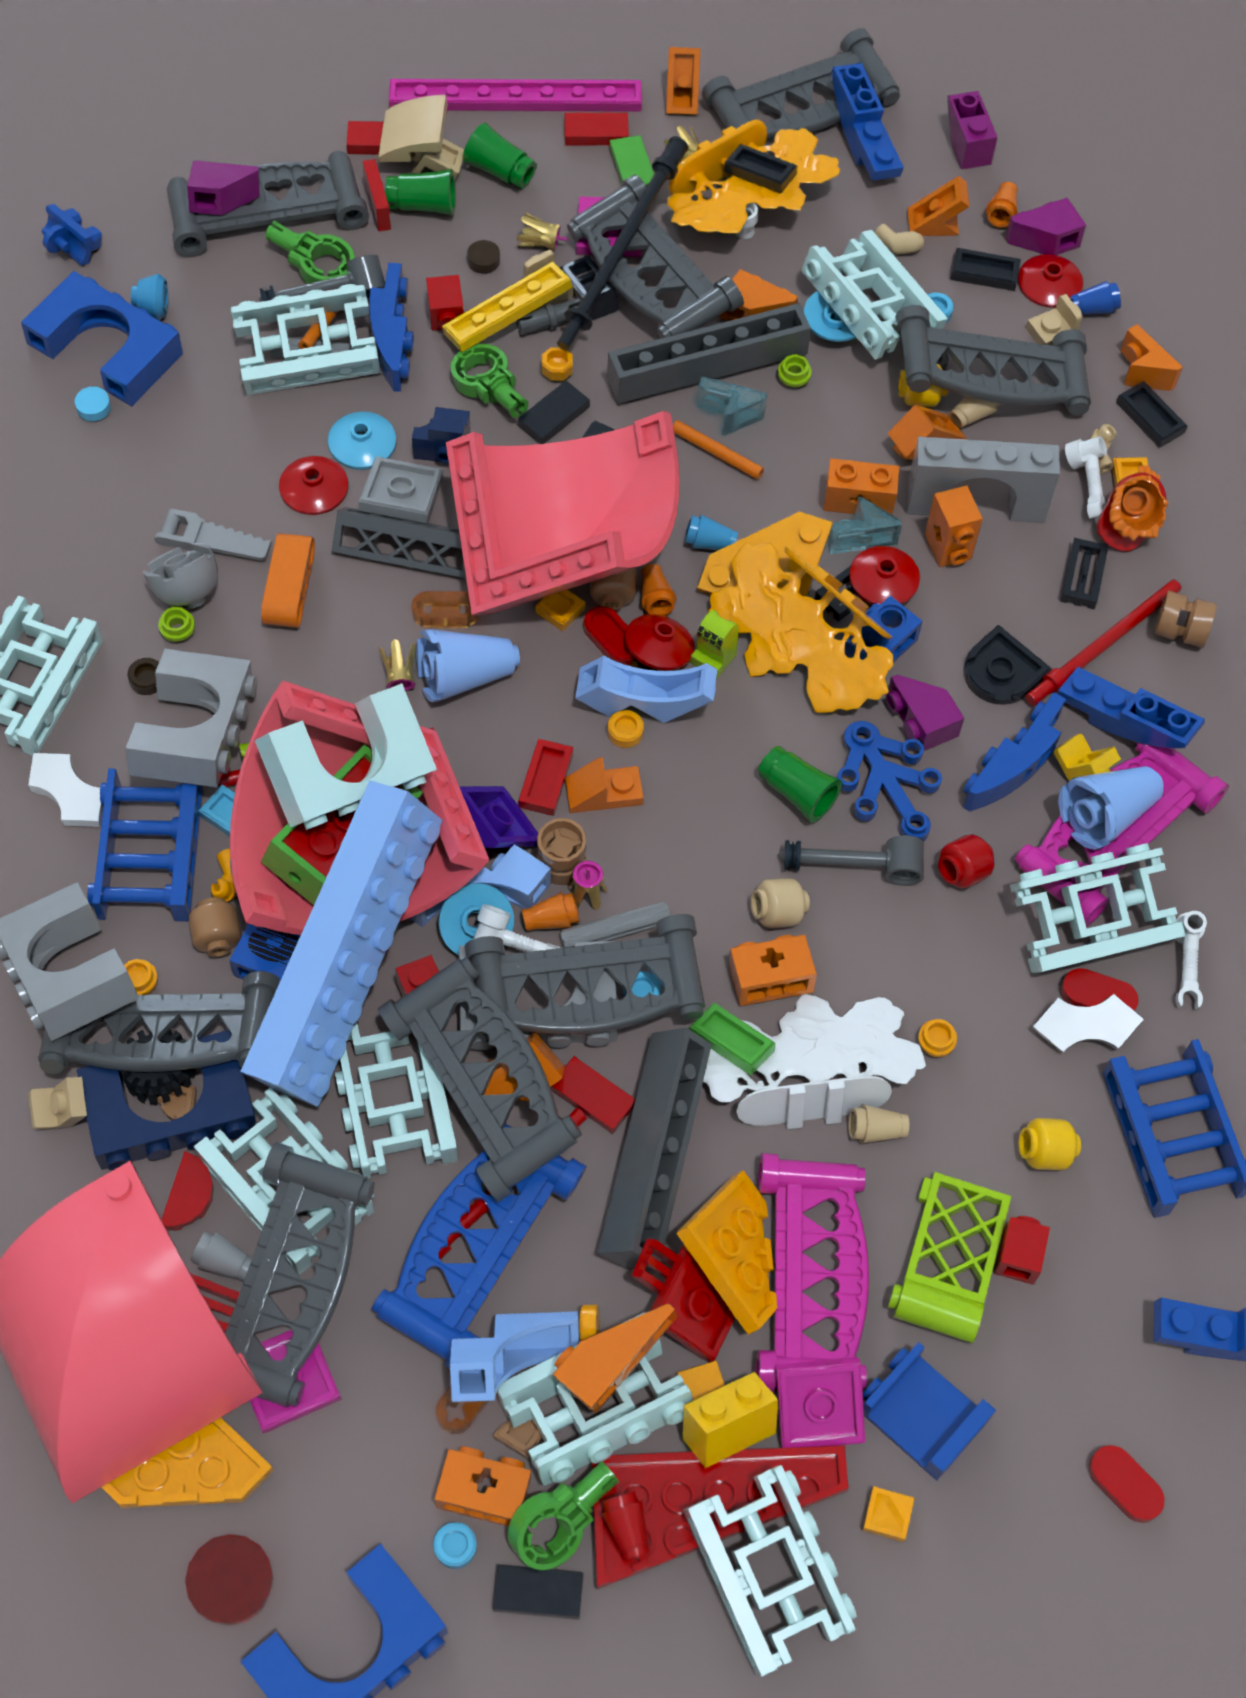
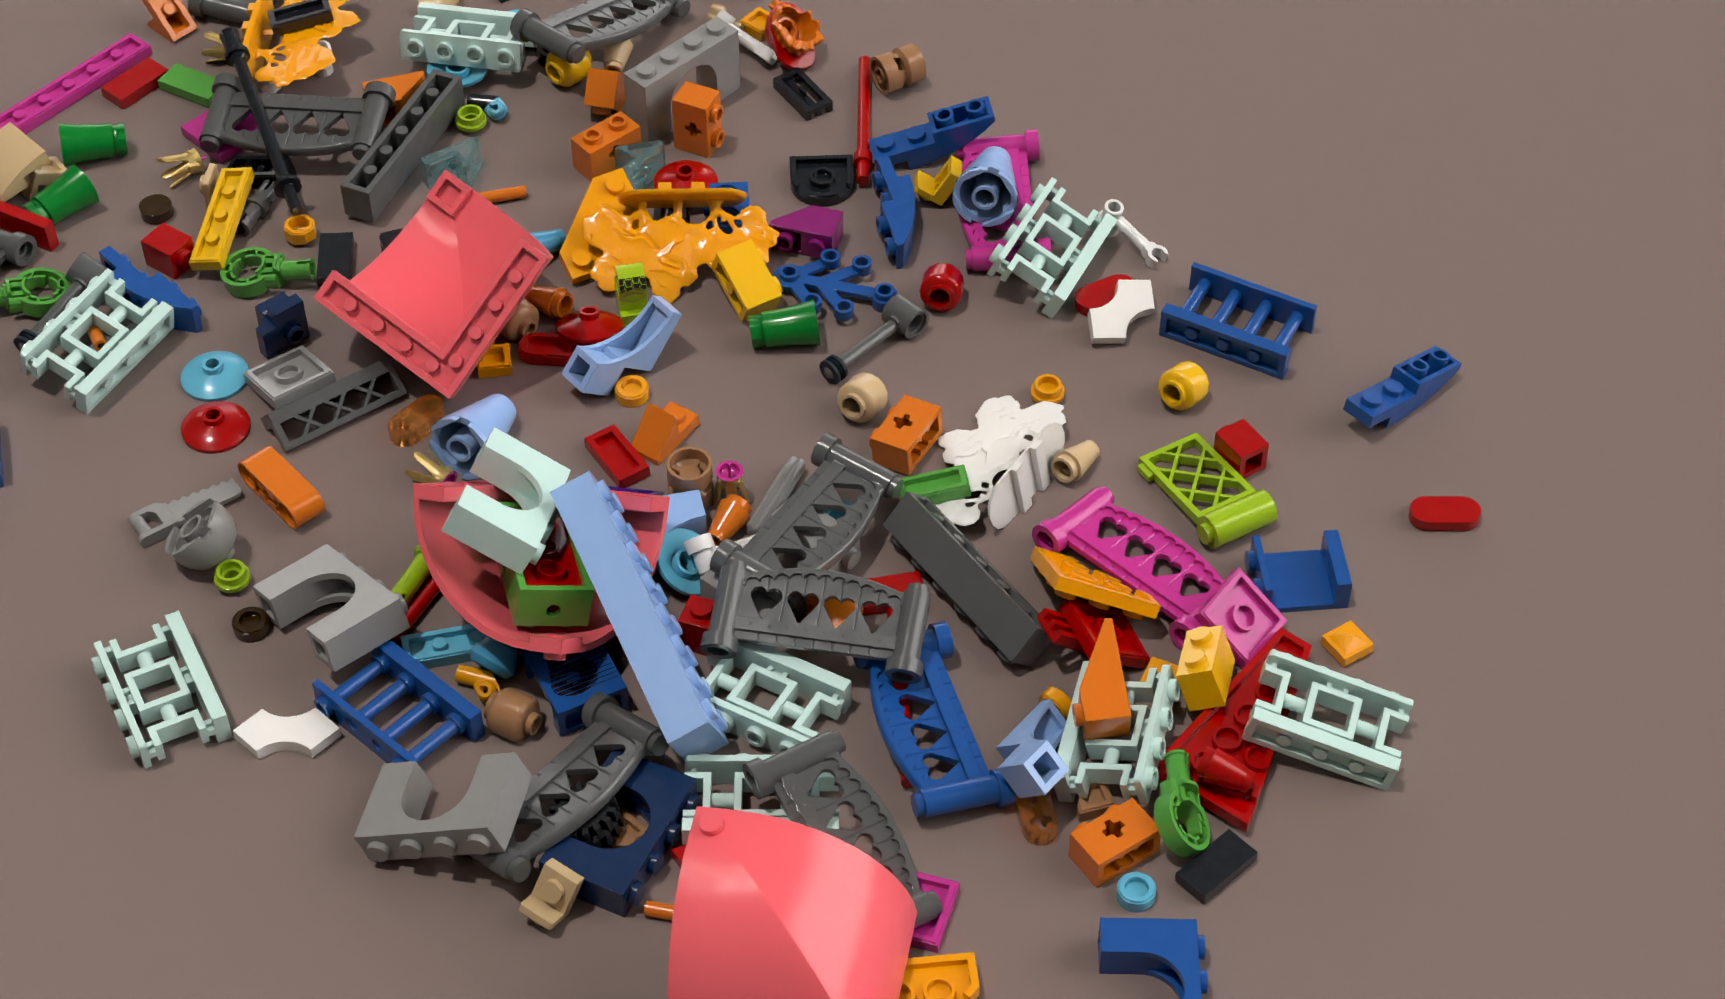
camera: 45 degrees left, 15 degrees down
none -> arm [467,94,507,121]
none -> yellow brick [711,239,782,323]

